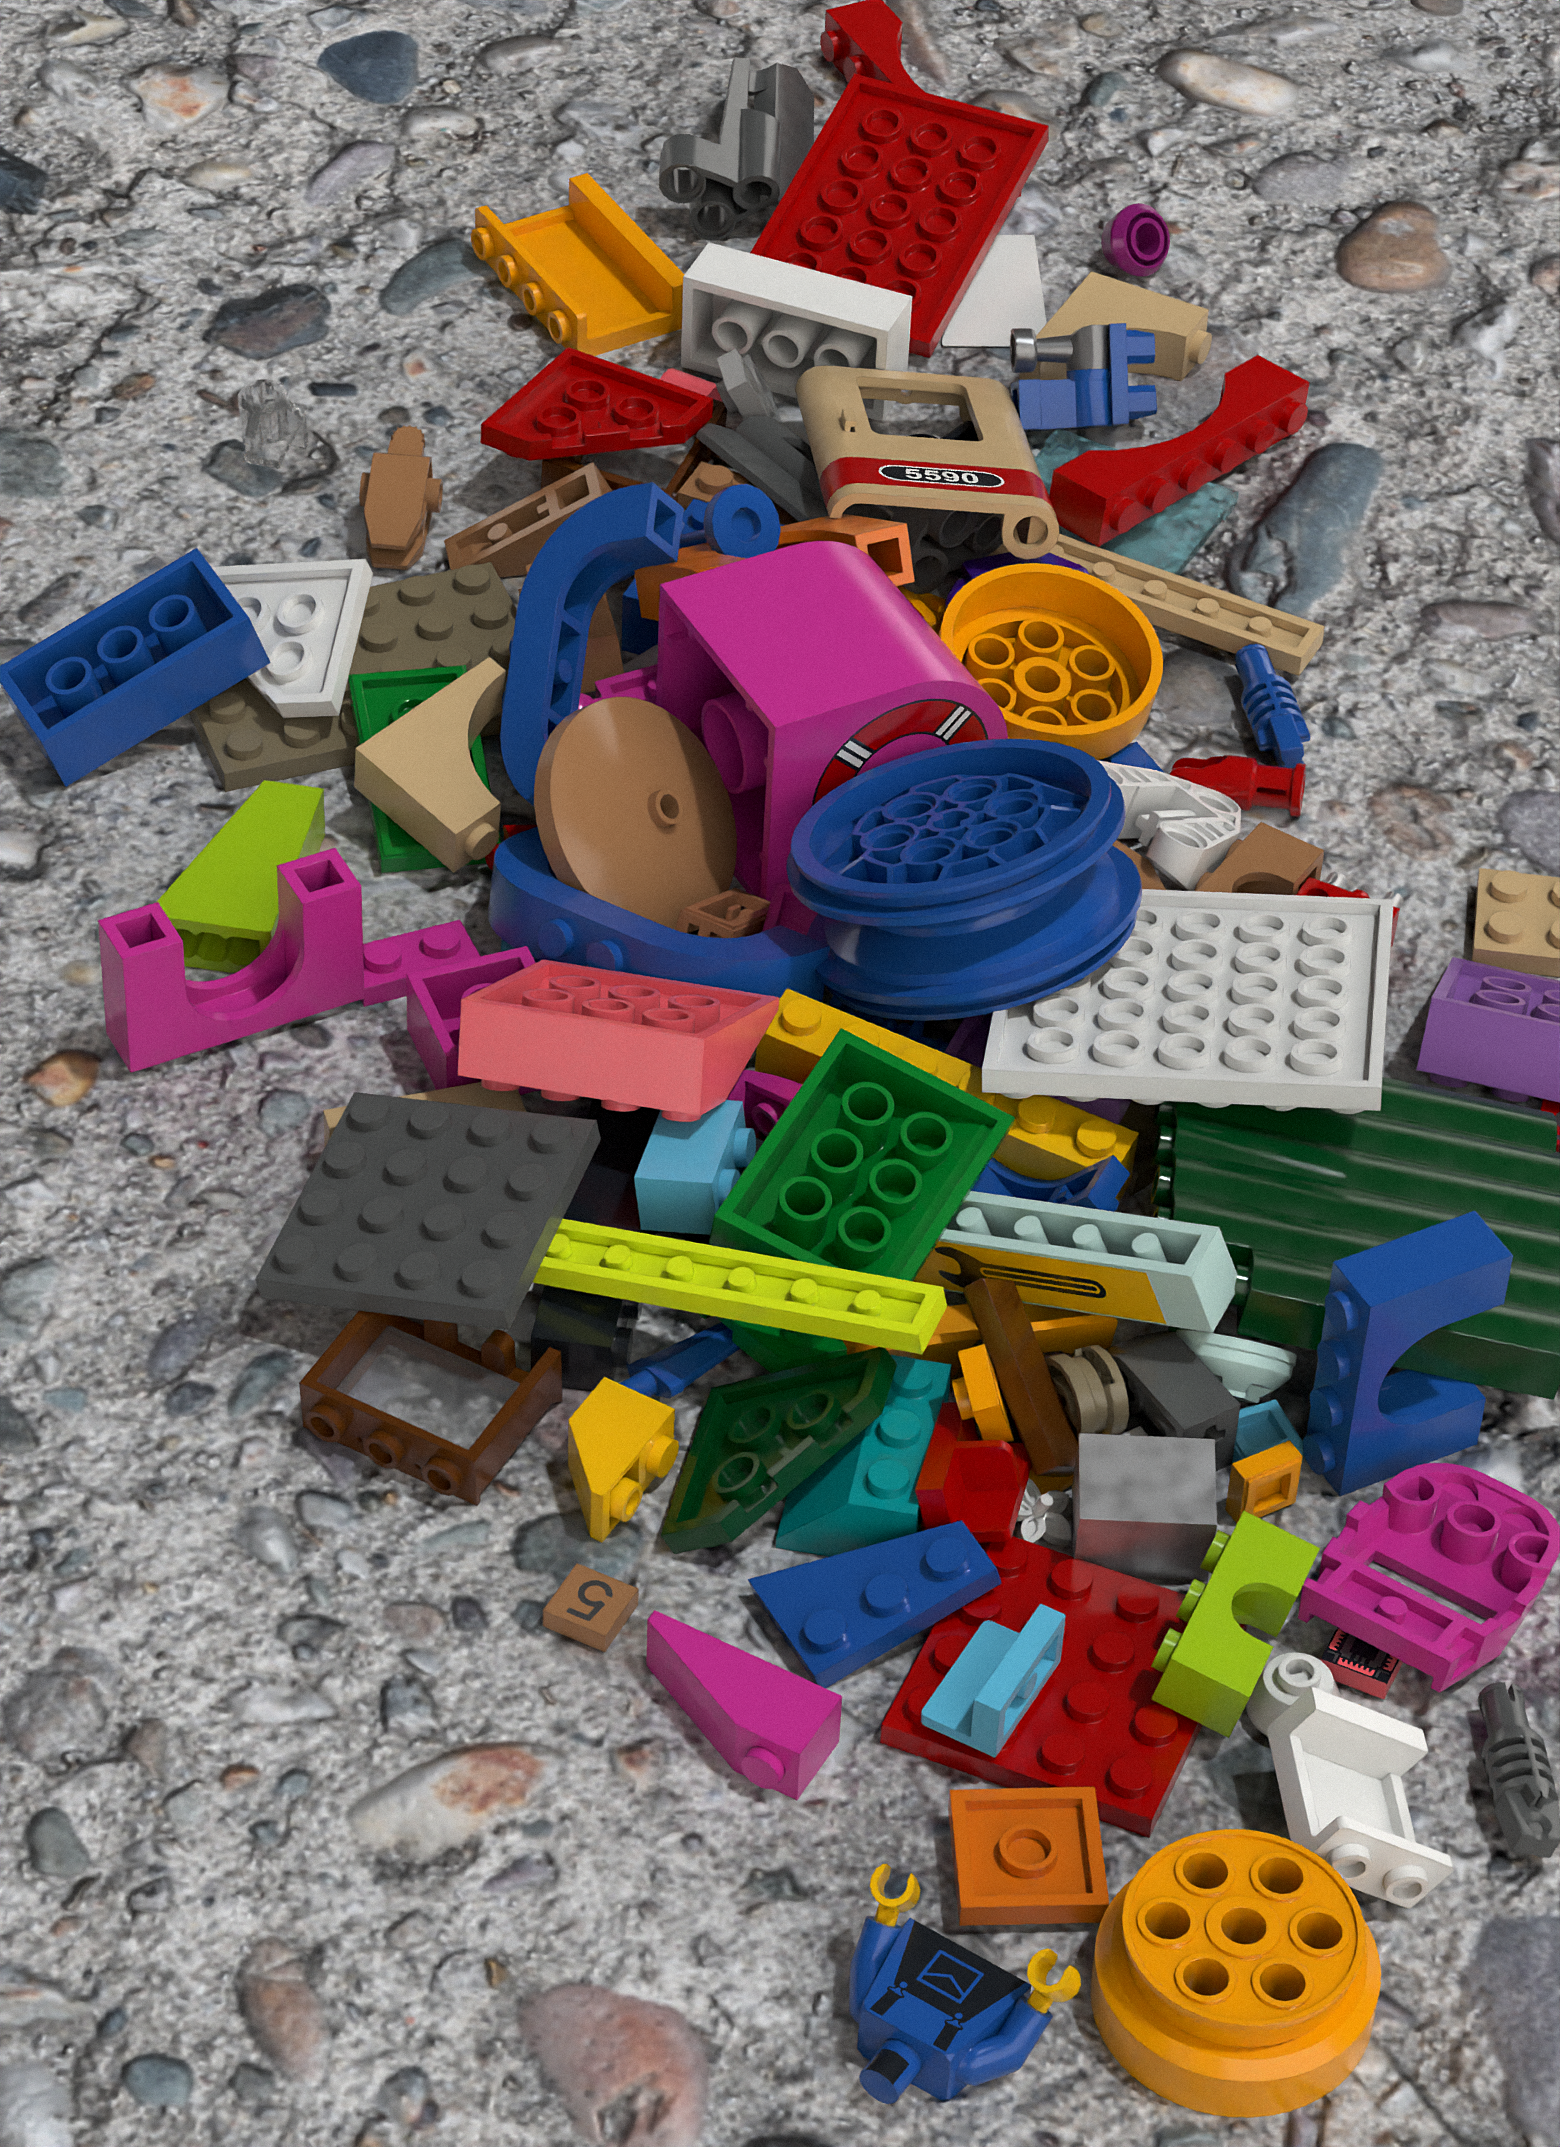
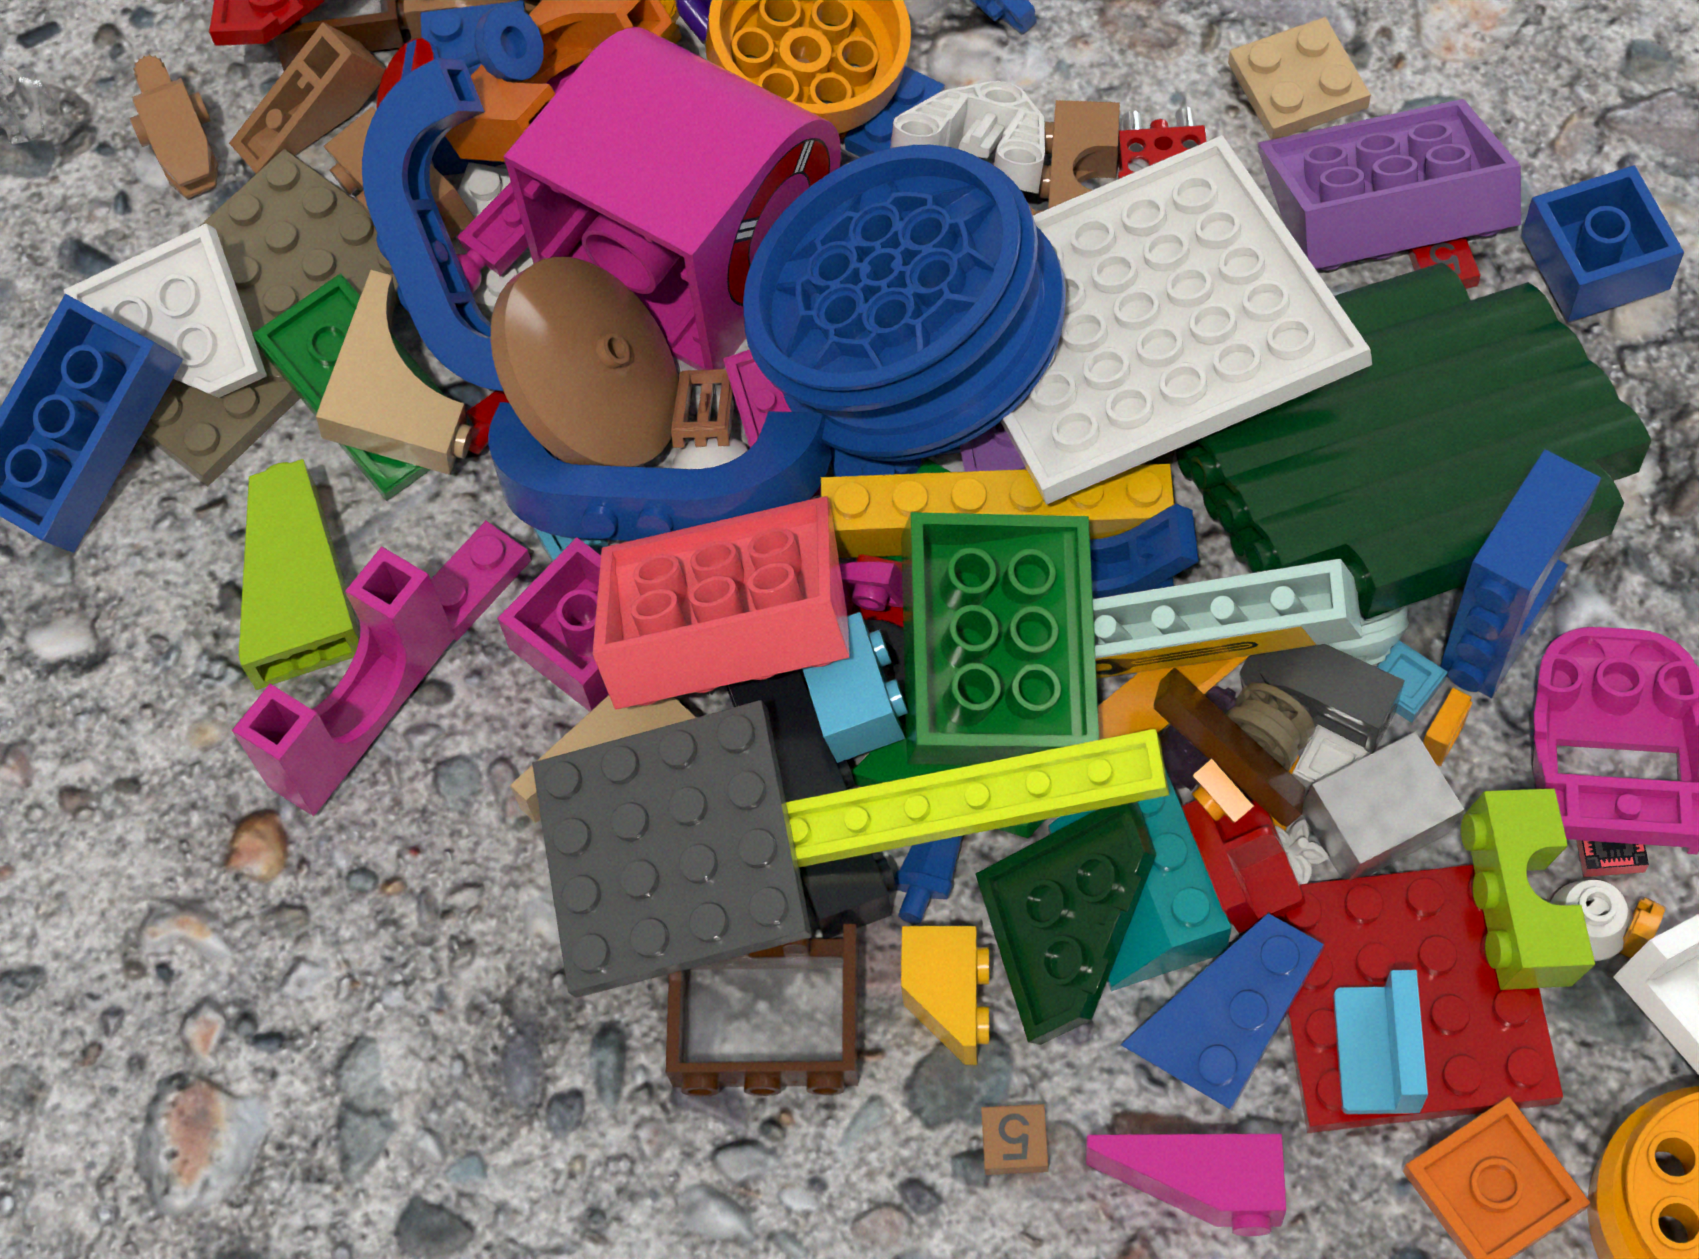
camera: 20 degrees left, 20 degrees up
red piece [1169,755,1306,817] -> none

